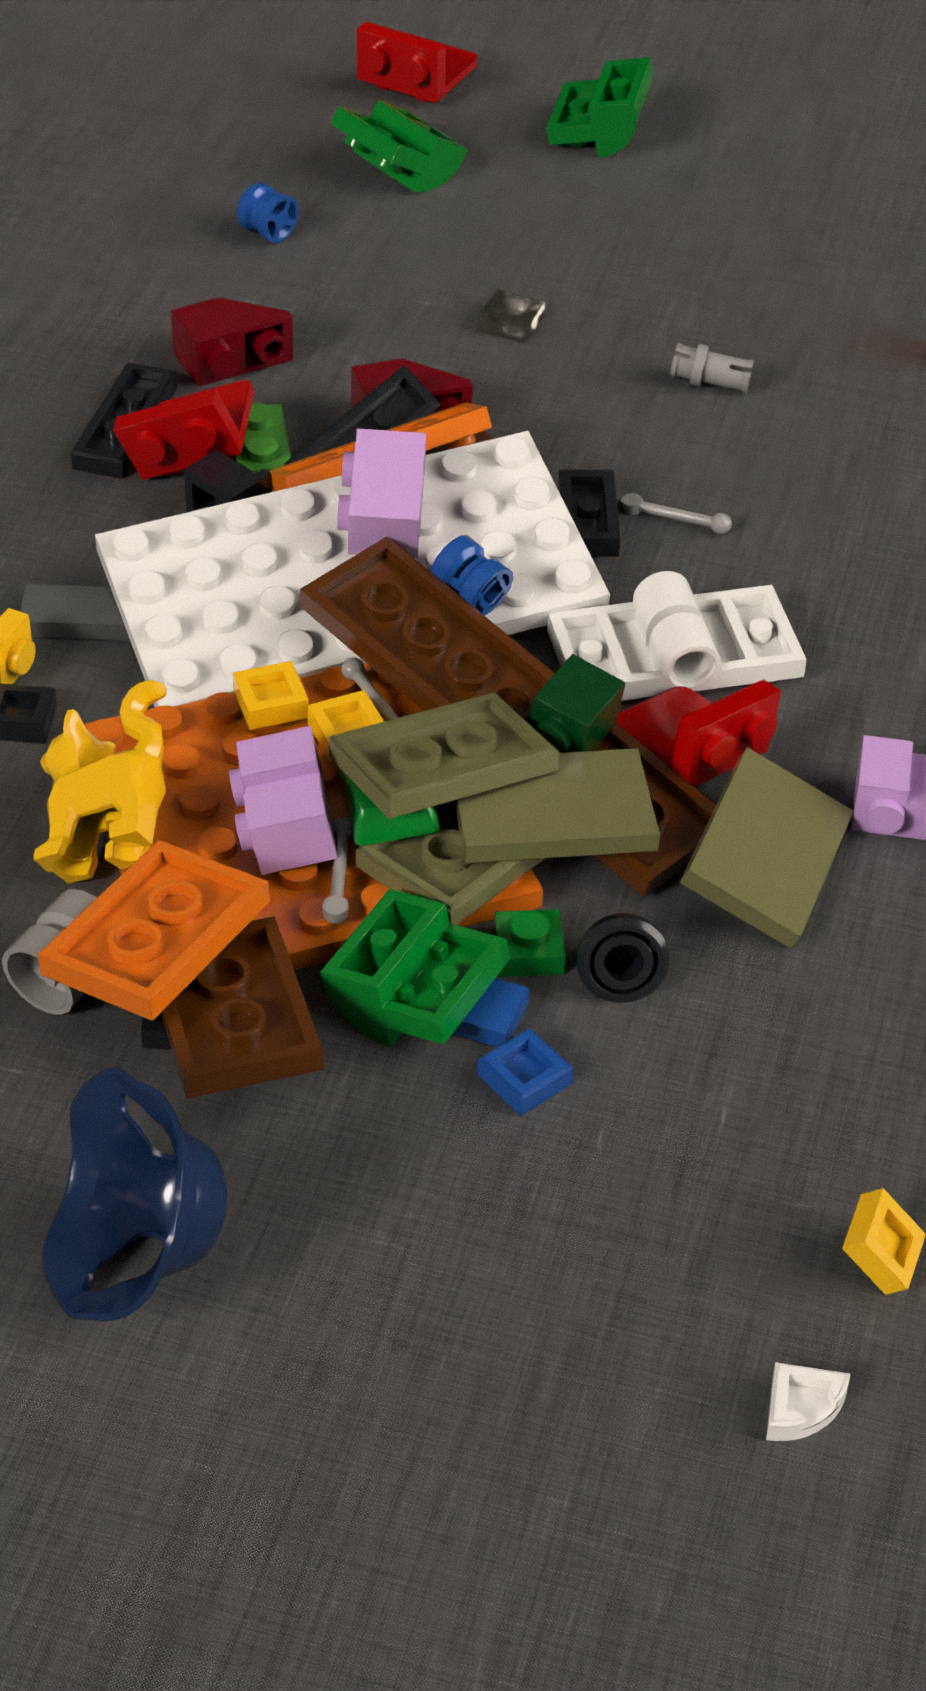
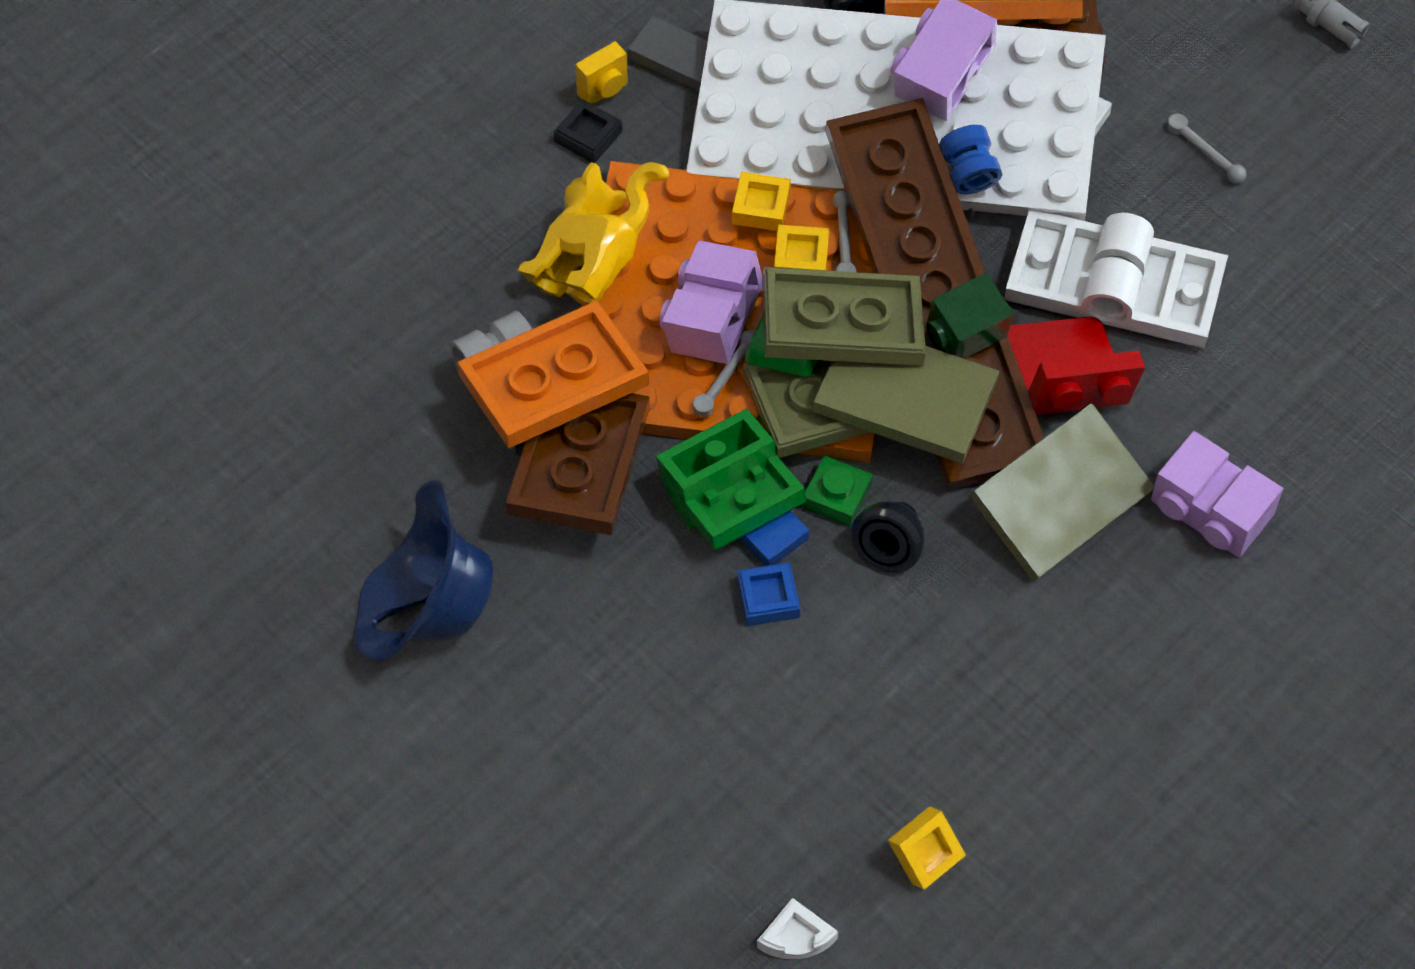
camera: 30 degrees right, 15 degrees up
black plate [558,470,620,558] -> none

